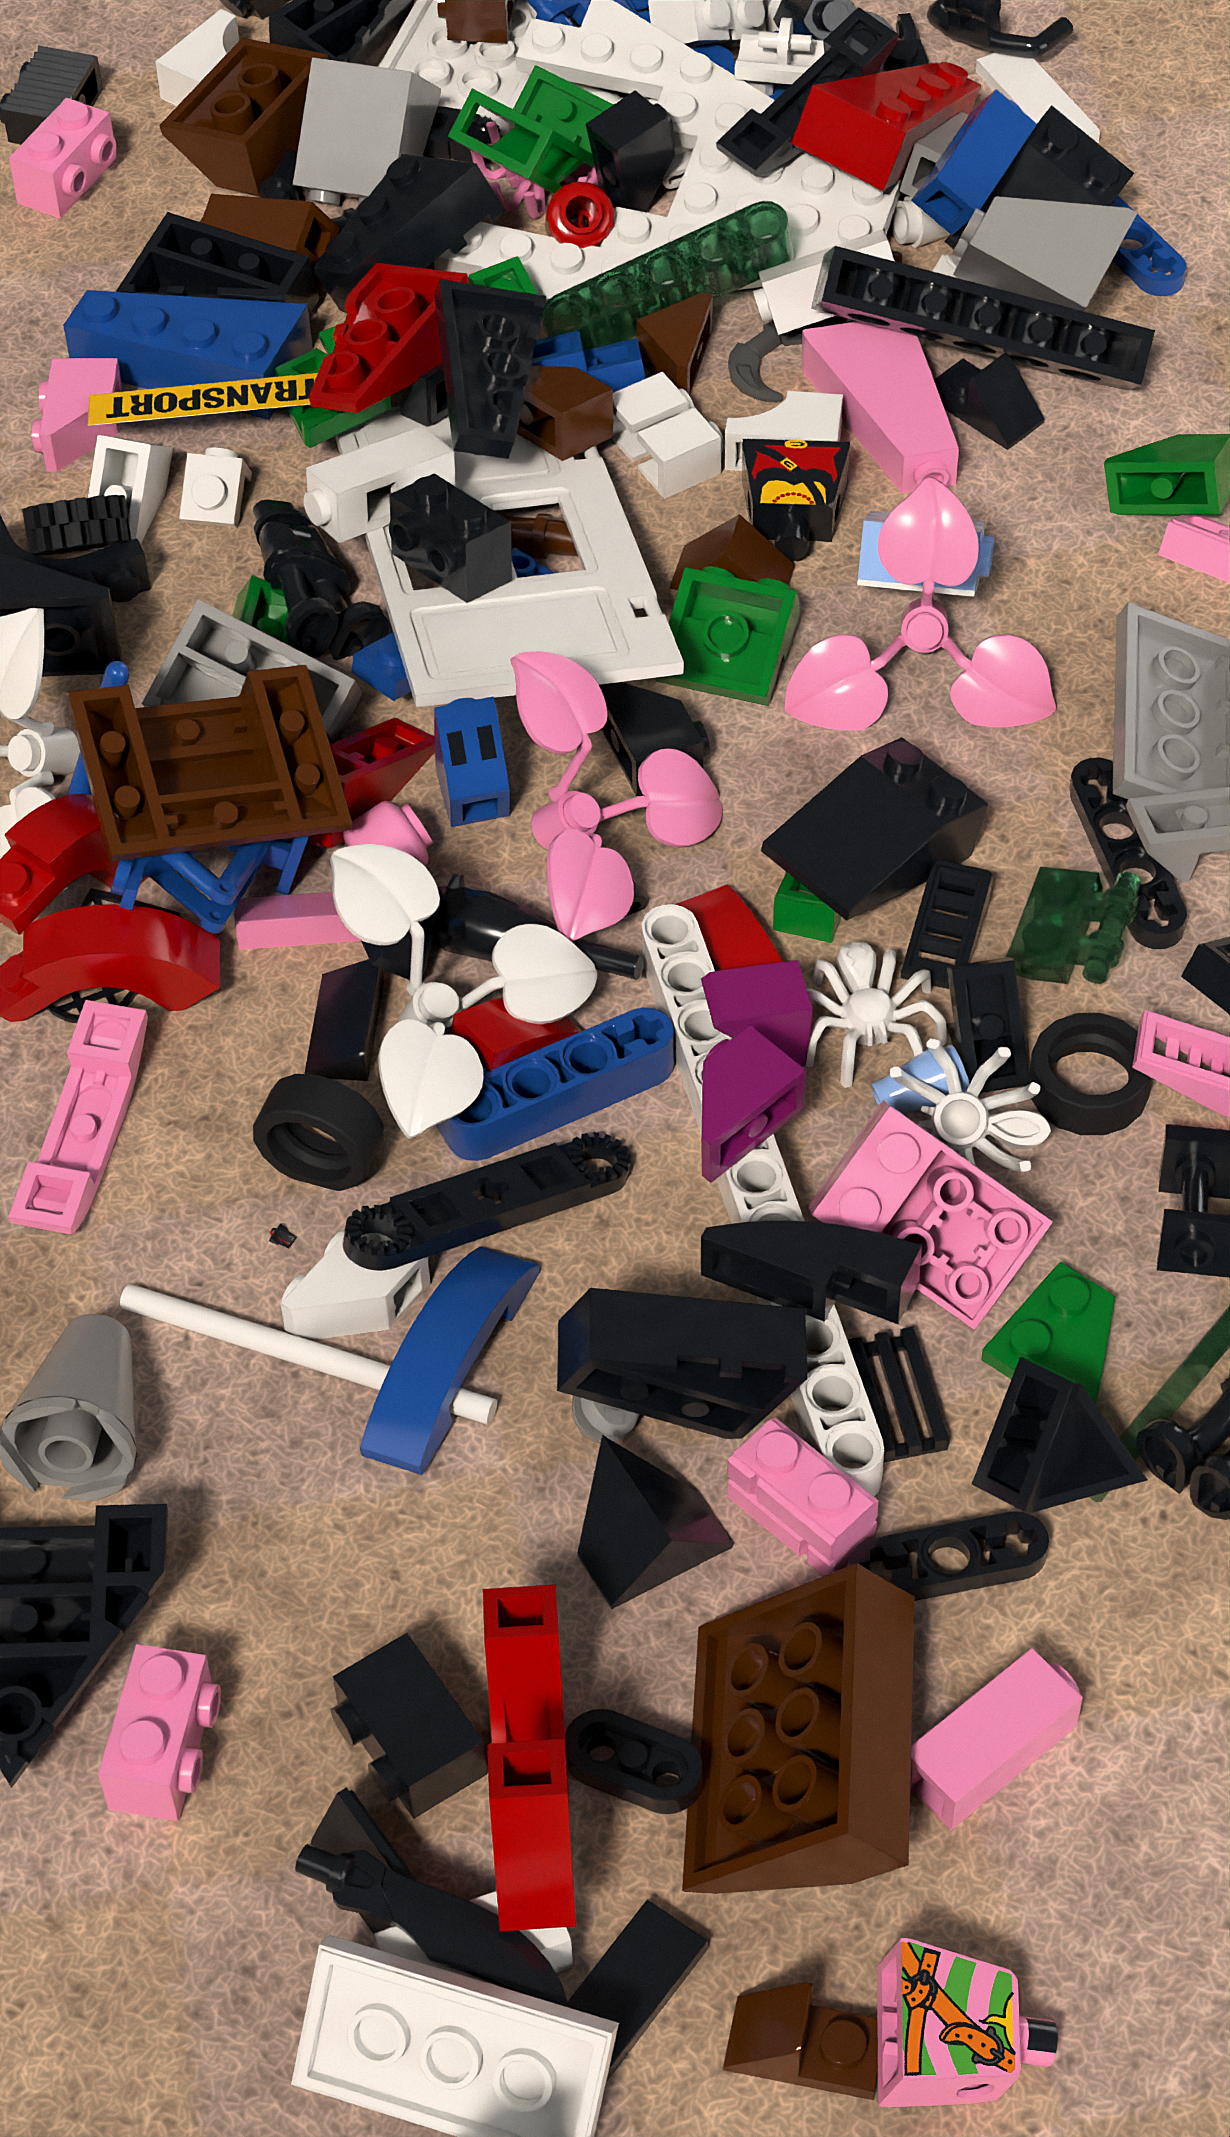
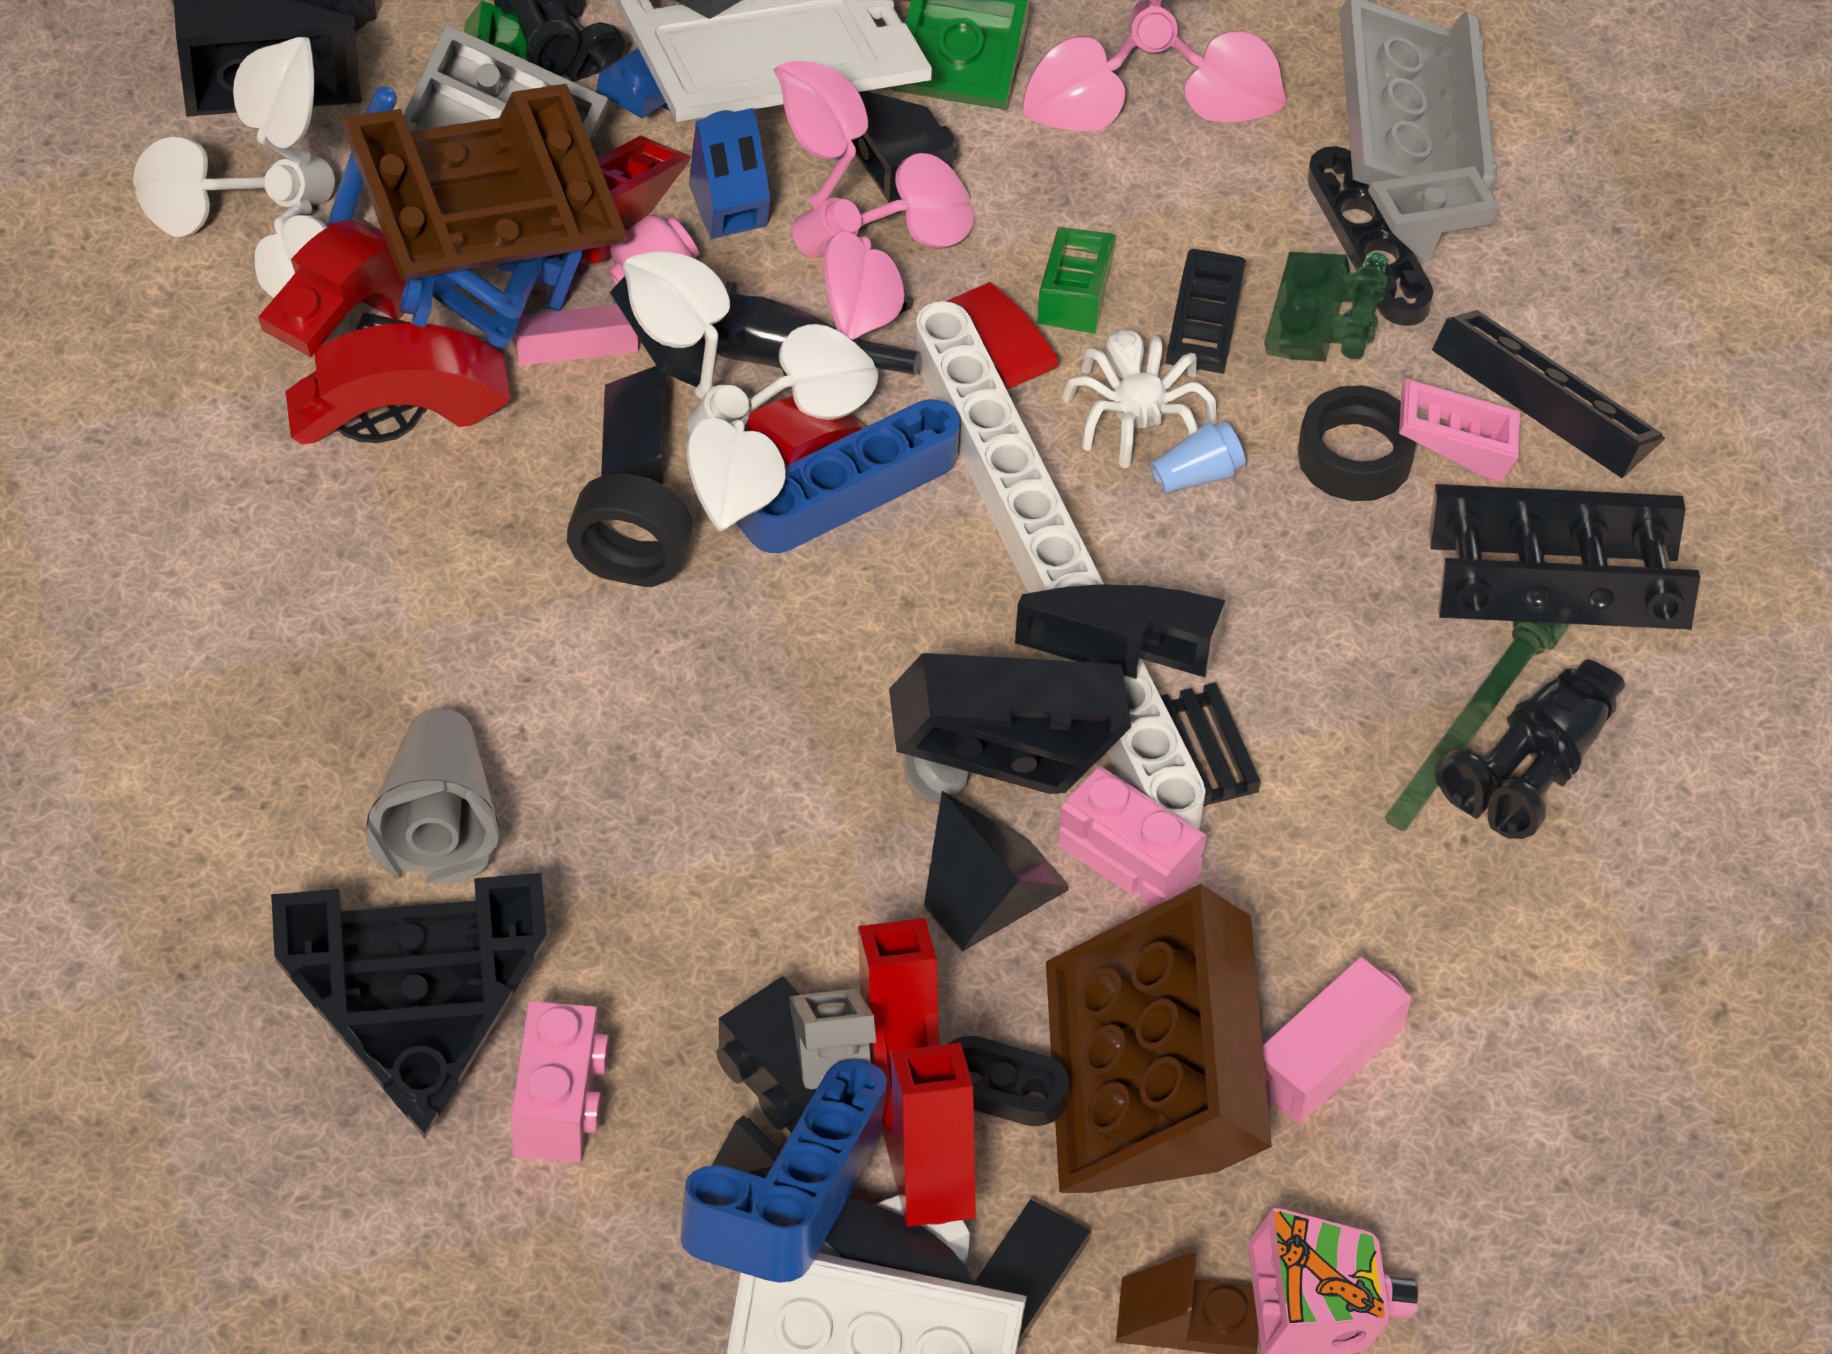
camera: 10 degrees left, 0 degrees up
bright pink slope [8,1000,148,1235] -> none
white bar [120,1283,497,1425] -> none
black piece [269,1223,297,1249] -> none
white slope [280,1230,431,1340] -> none
black piece [342,1132,631,1271] -> none
blue slope [360,1247,540,1475] -> none
magenta slope [701,960,813,1067] -> none
magenta slope [701,1025,806,1183] -> none
black slope [761,737,988,921] -> none
bright pink slope [807,1100,1053,1330] -> none
black beam [849,1511,1049,1601] -> none
white animal [890,1038,1051,1172] -> none
black slope [946,957,1030,1093] -> none
black slope [972,1357,1148,1513] -> none
green wing [981,1262,1115,1406] -> none
none -> blue beam [680,1060,887,1283]
none -> light grey slope [789,988,876,1090]

